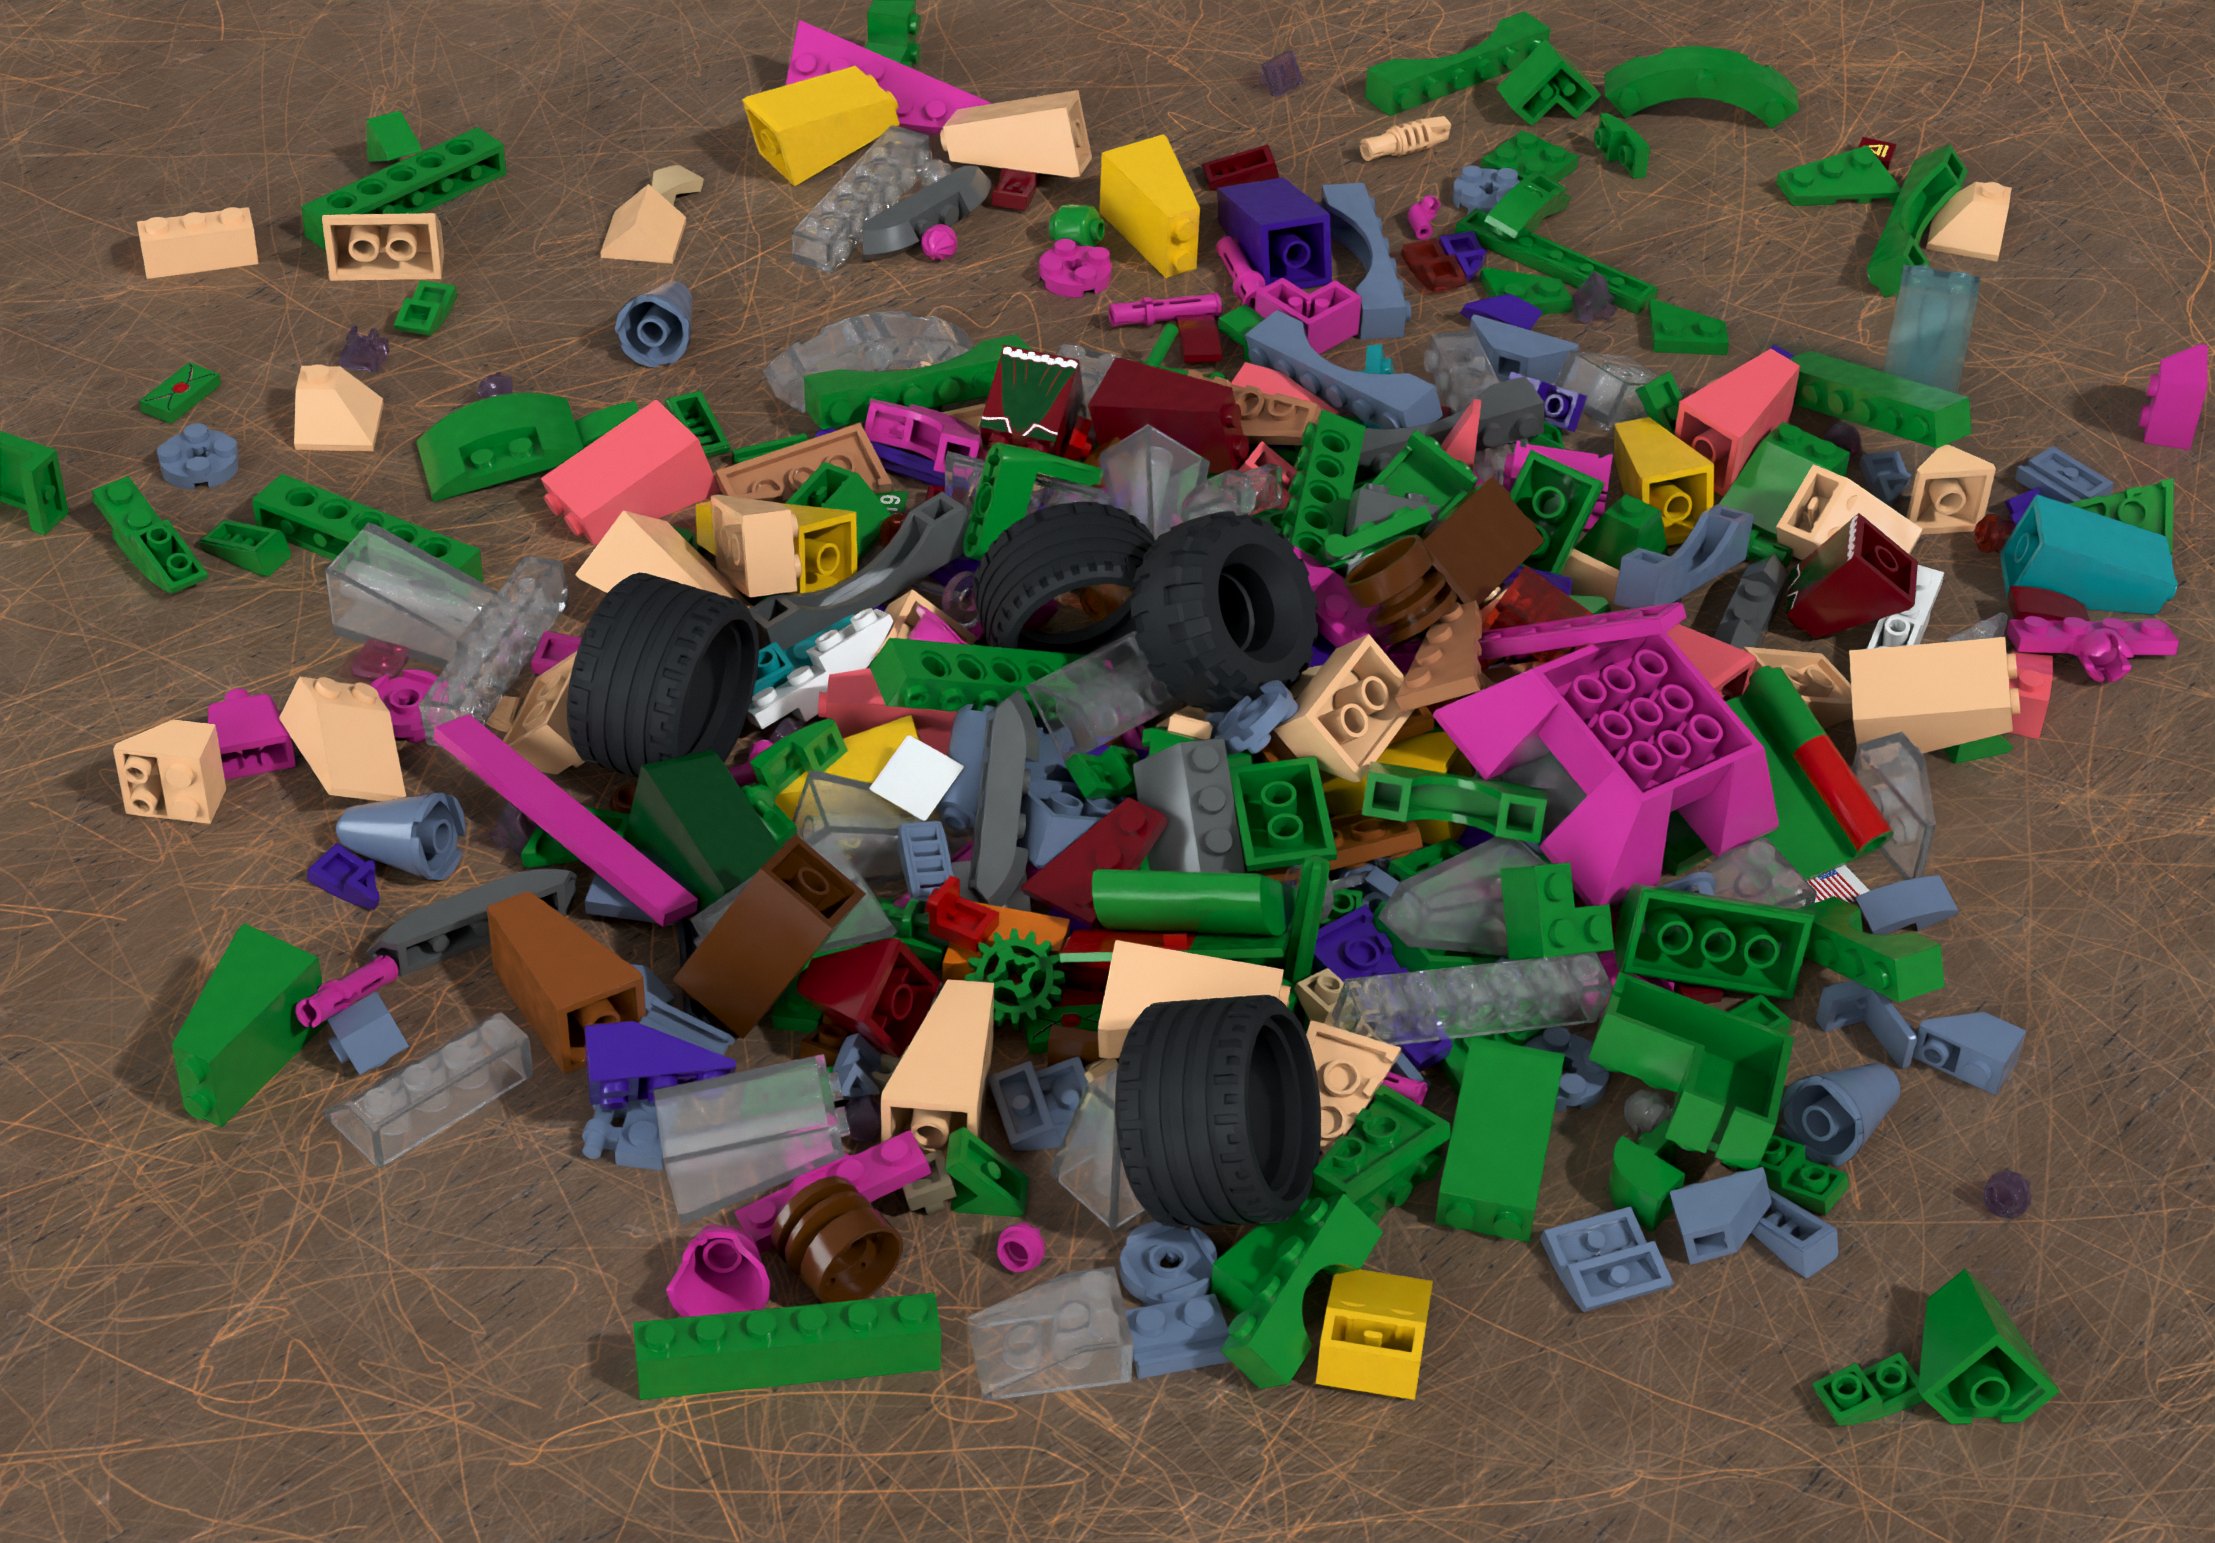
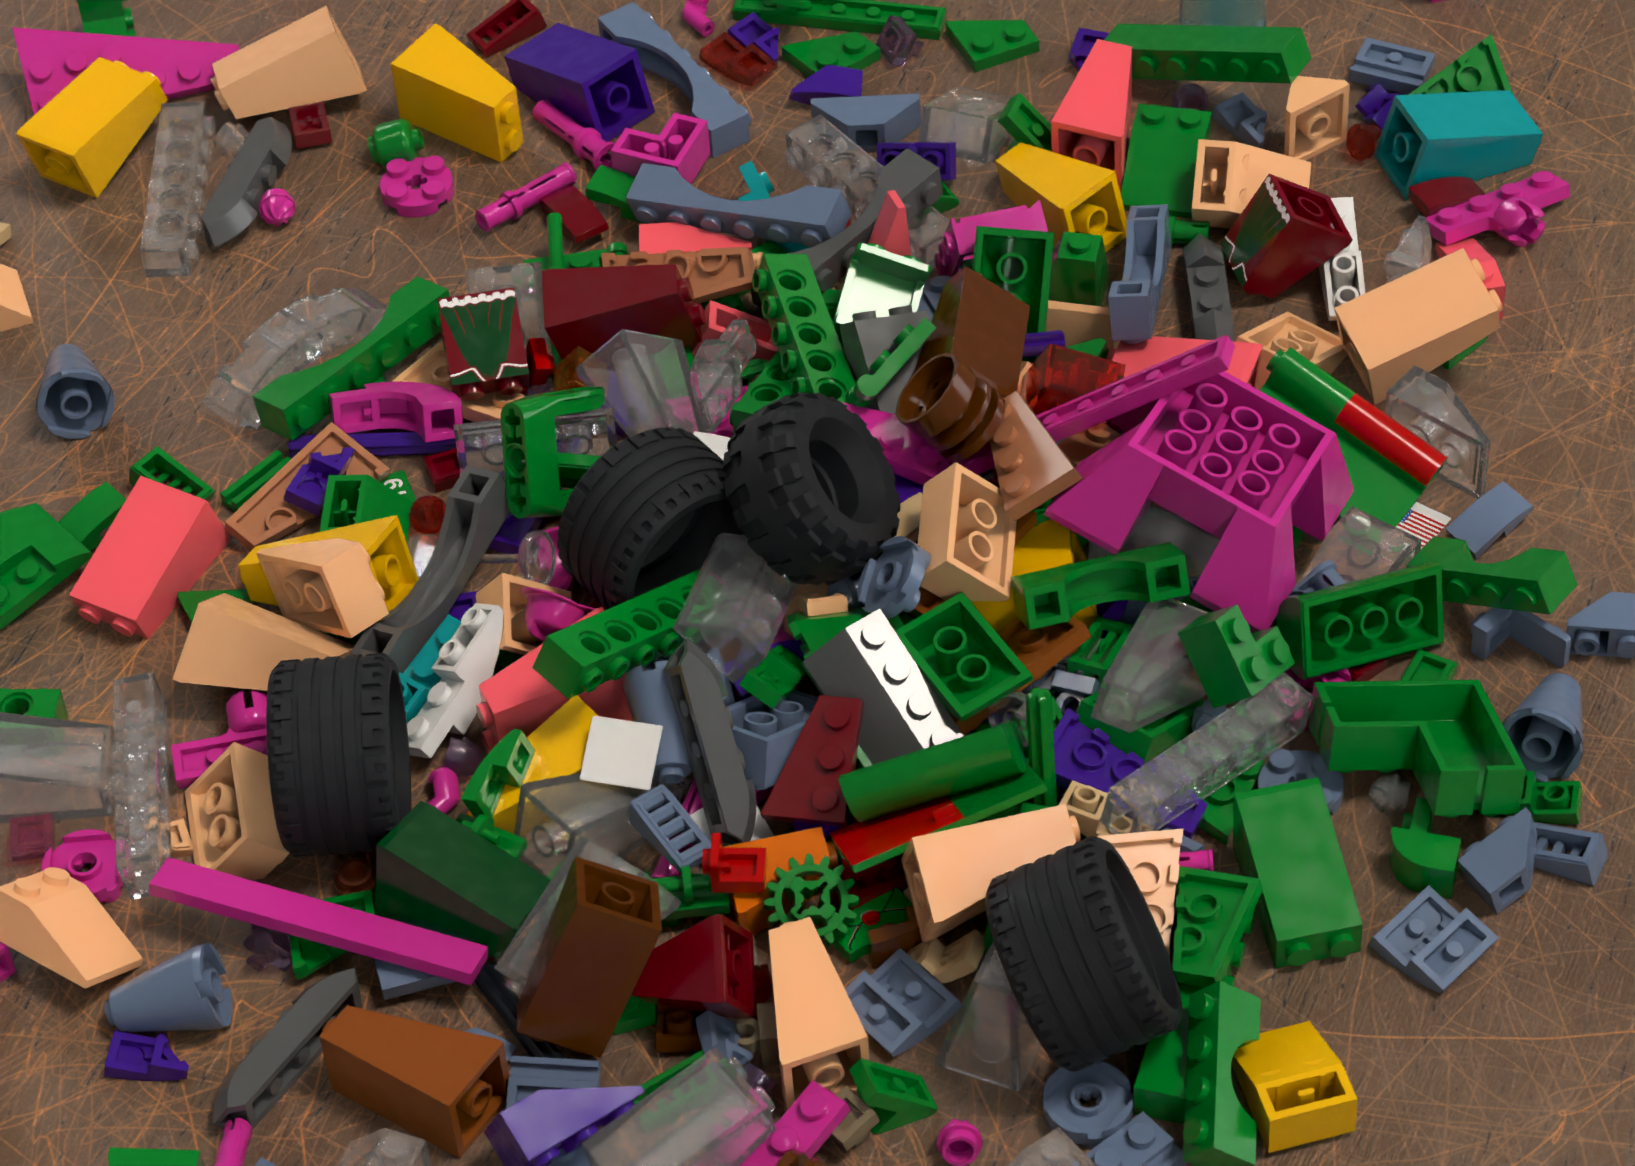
camera: 20 degrees left, 5 degrees up
none -> dark purple slope [283,447,355,516]

